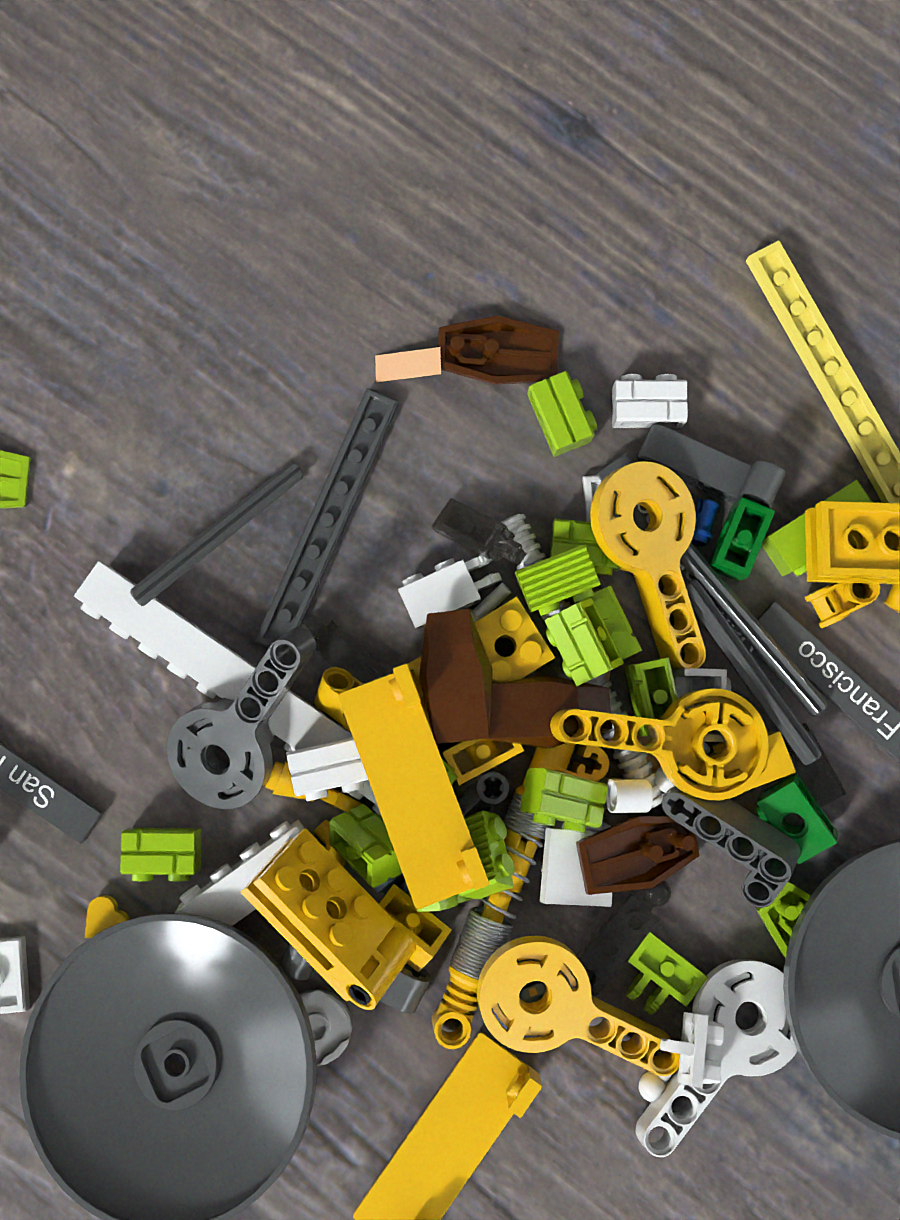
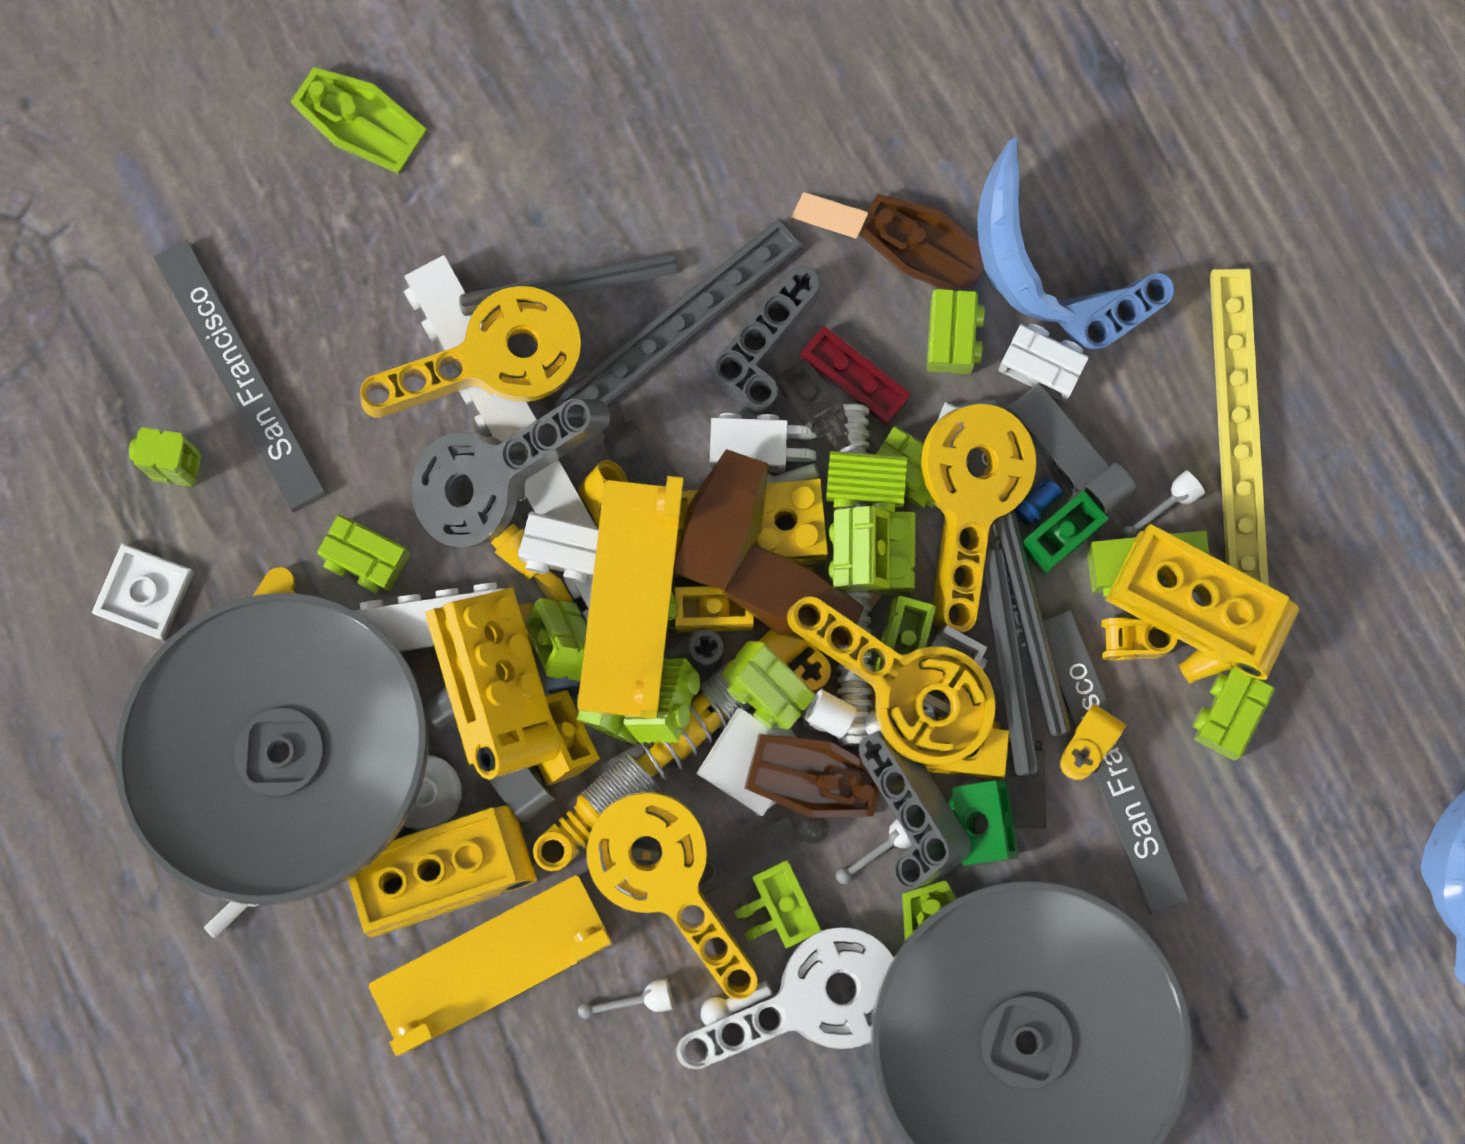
camera: 25 degrees right, 5 degrees down
white hips [660,1012,724,1088] -> none
none -> yellow hinge [348,805,537,939]
none -> yellow beam [360,286,581,418]
none -> hinge [578,978,673,1019]
none -> dark grey beam [714,266,819,416]
none -> dark red plate [800,325,911,426]
none -> light grey hinge [836,819,913,884]
none -> medium blue piece [977,137,1174,351]
none -> yellow piece [1060,703,1127,780]
none -> hinge [1122,470,1205,539]

